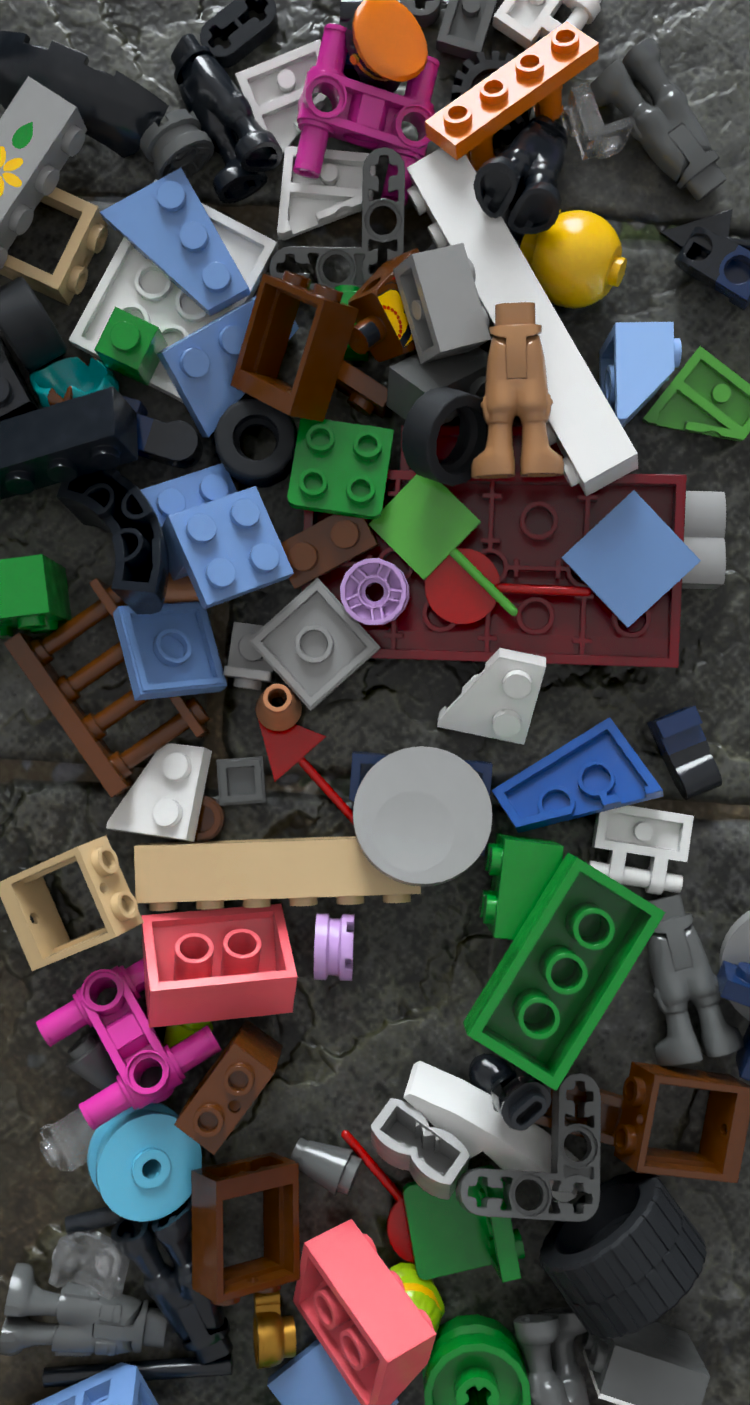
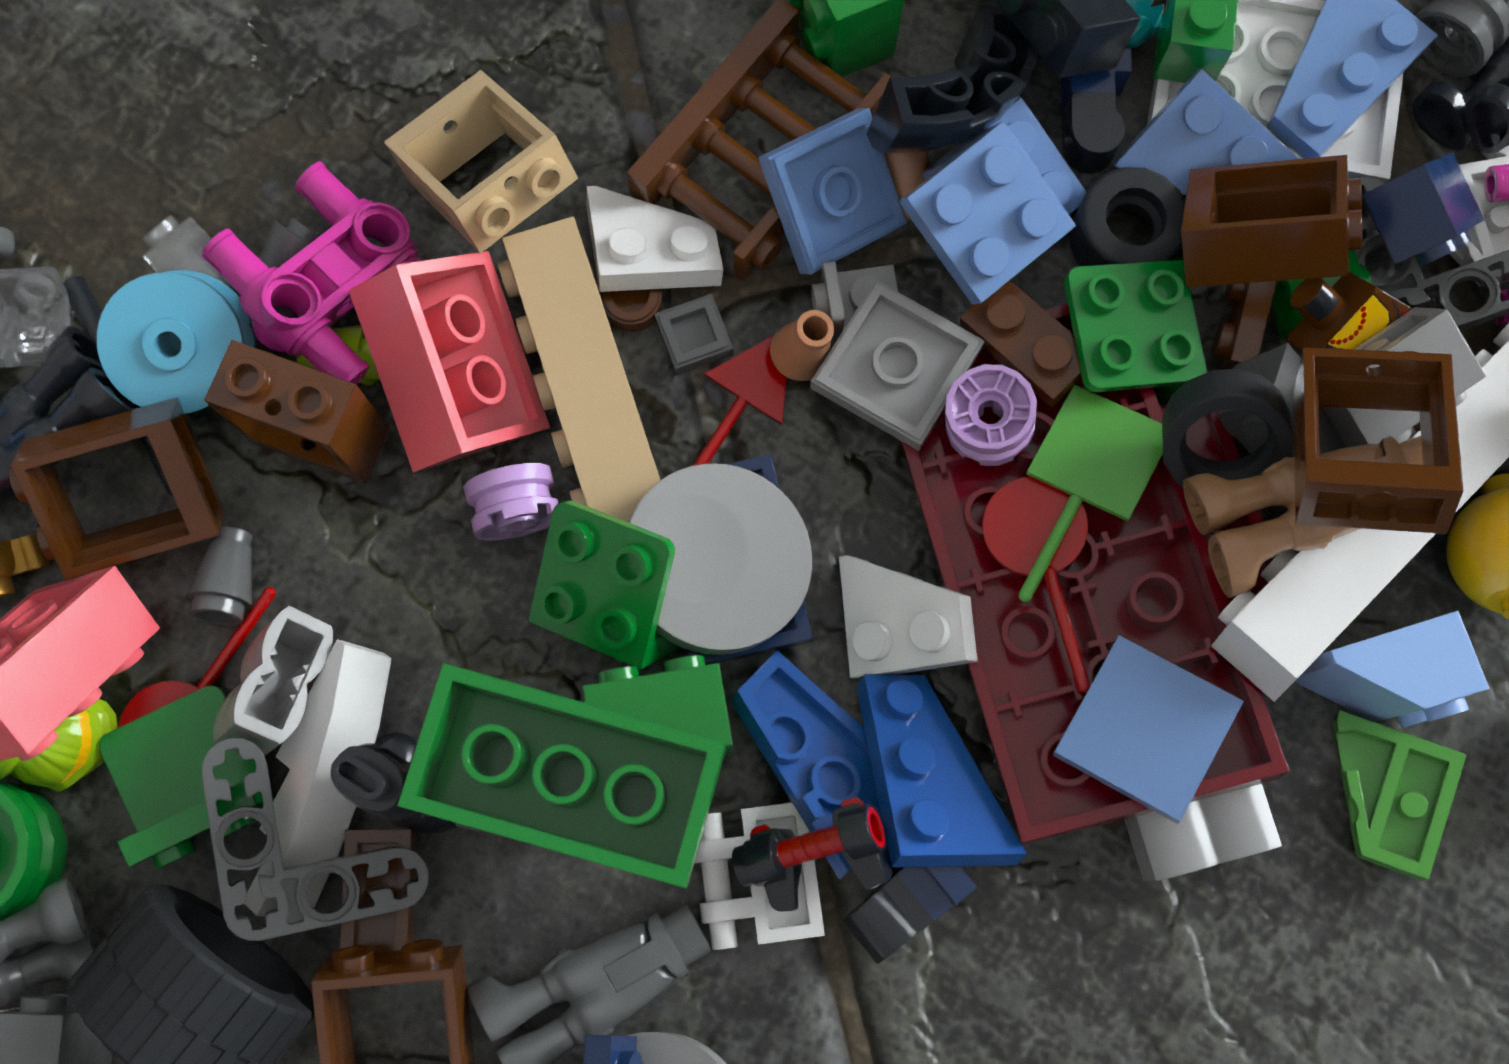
camera: 70 degrees right, 10 degrees down
none -> green bracket [529,500,679,669]
none -> black piece [732,797,892,912]
none -> blue wing [856,674,1027,867]
none -> reddish brown window [1293,347,1464,534]
none -> dark blue brick [1362,153,1484,266]

